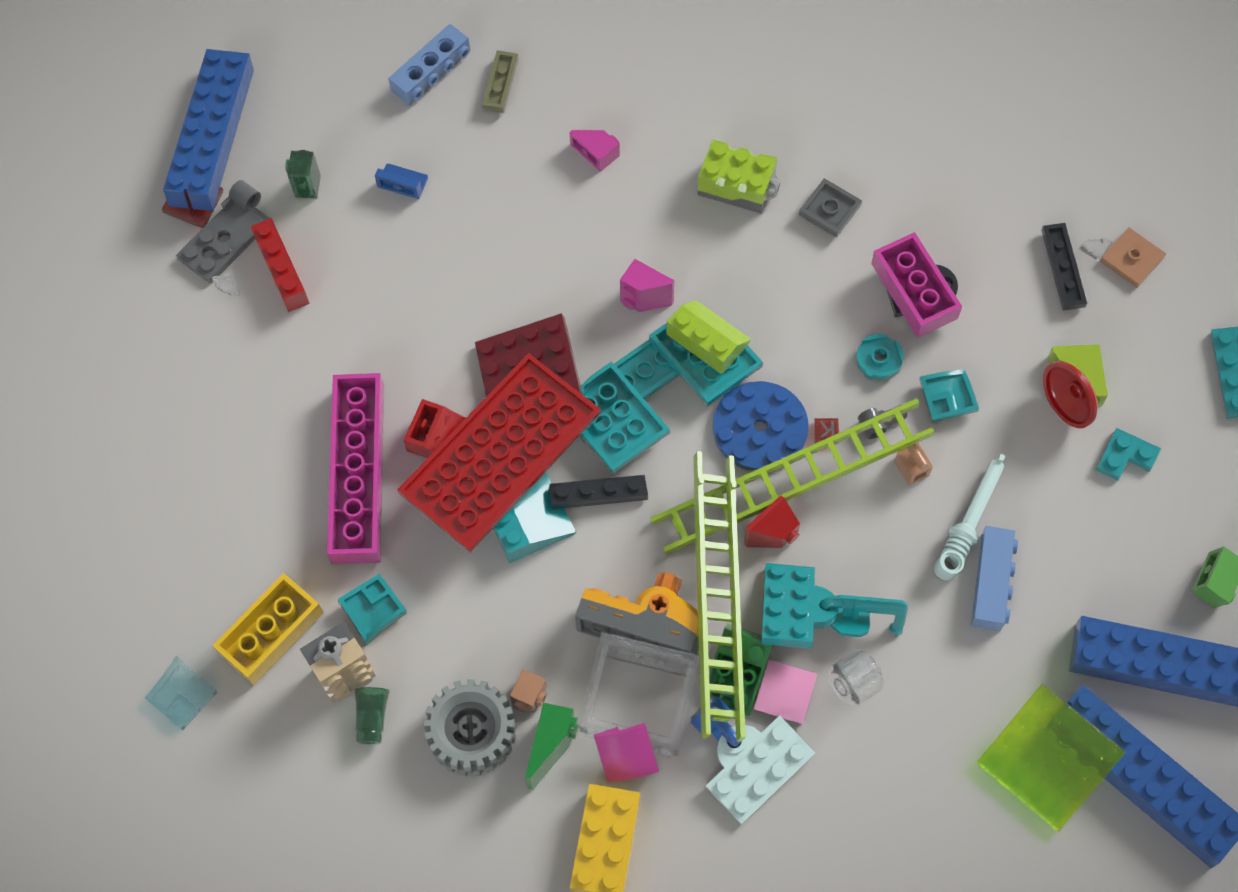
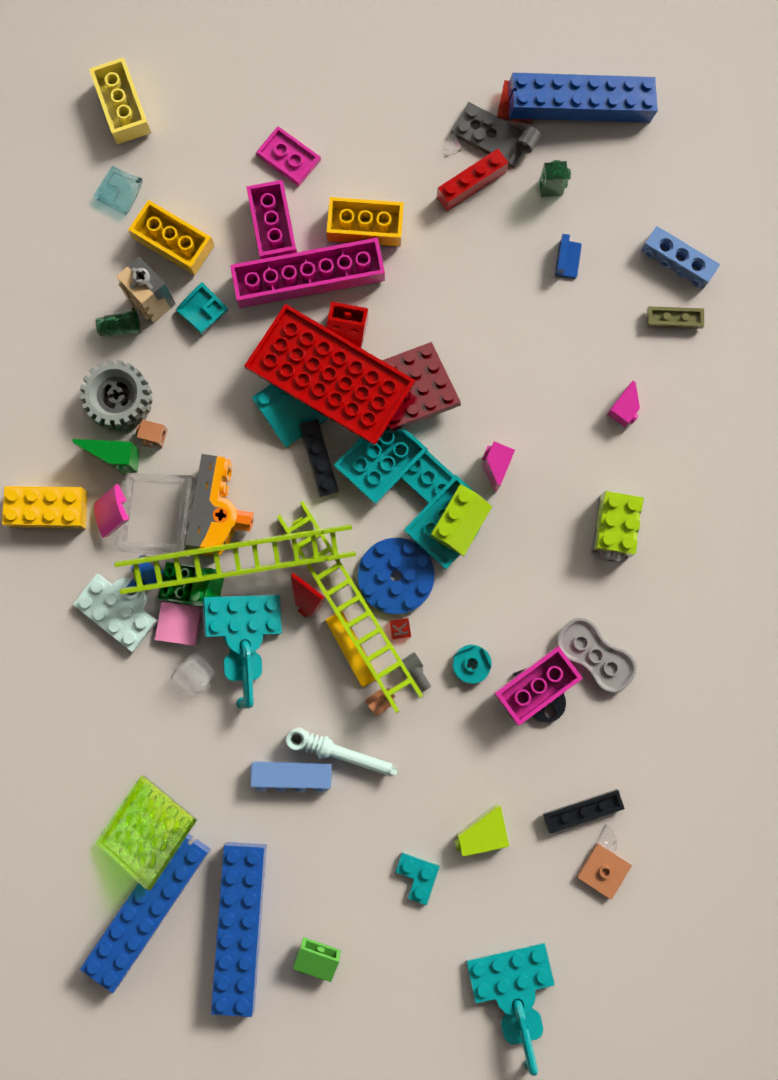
camera: 75 degrees right, 15 degrees up
dark grey plate [799,178,862,237] -> none
teal plate [919,370,979,423] -> none
red dish [1043,361,1098,429] -> none
none -> light yellow brick [89,57,151,145]
none -> dark pink brick [246,180,297,259]
none -> dark pink tile [256,126,321,187]
none -> yellow slope [325,611,376,687]
none -> yellow brick [327,197,404,247]
none -> light grey plate [556,618,637,693]

